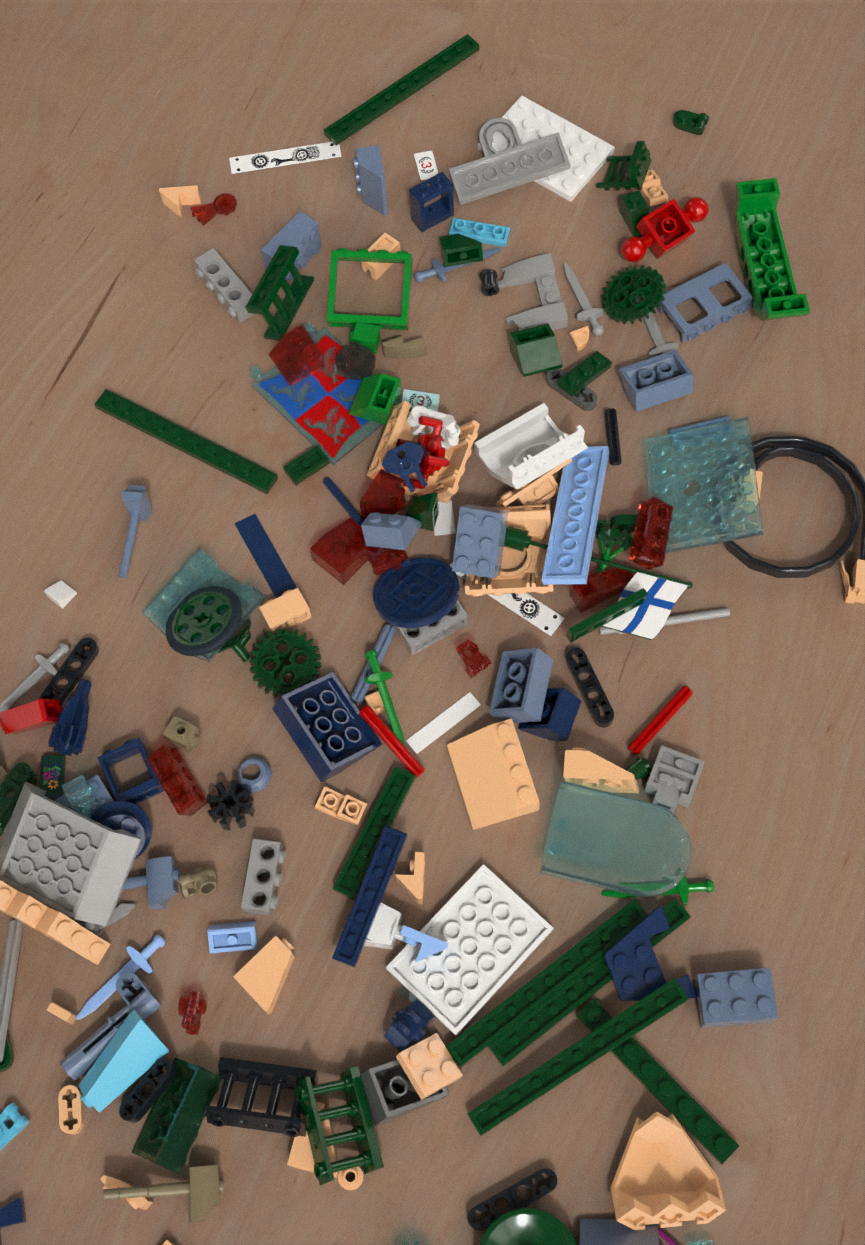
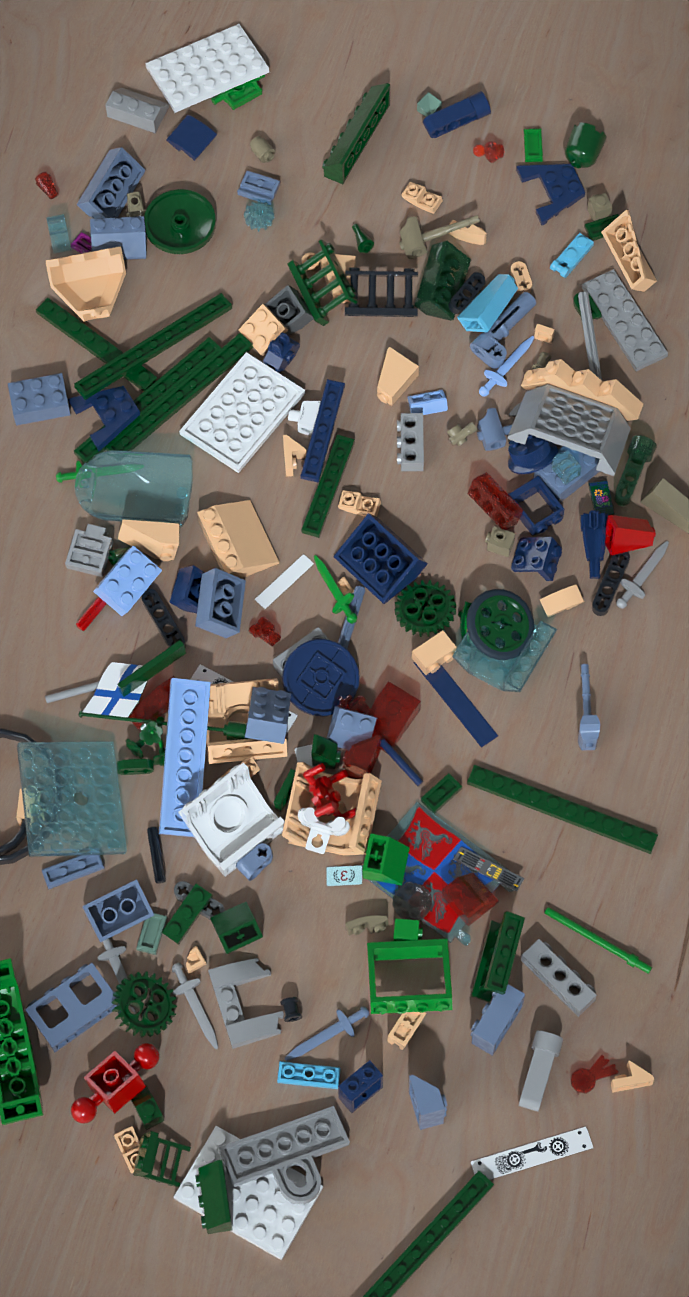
camera: 170 degrees right, 0 degrees up
white slope [44,580,77,609] -> none
clear red plate [178,992,207,1035] -> none
black gear [206,780,255,830] -> none
sand blue piece [237,756,272,793] -> none
red axle [359,705,424,778] -> none
dark blue hinge [382,441,427,493] -> none
light blue slope [400,925,449,963] -> none
white sticker [414,151,439,180] -> none
dark green slope [439,234,483,267] -> none
black beam [468,1168,558,1231] -> none
clear red brick [629,497,673,570] -> none
dark green plate [673,110,709,135] -> none
none -> light blue brick [93,546,162,616]
none -> sand green tile [136,913,167,955]
none -> dark green slope [195,1160,233,1234]
none -> sand blue piece [236,843,273,881]
none -> dark green tile [274,769,296,811]
none -> dark green cone [352,224,374,253]
none -> dark grey sticker [453,847,524,892]
none -> dark blue bracket [511,537,562,581]
none -> light grey beam [519,1031,564,1112]
none -> dark tan pin [532,352,551,369]
none -> light nougat slope [540,584,585,617]
none -> green bar [544,907,653,974]

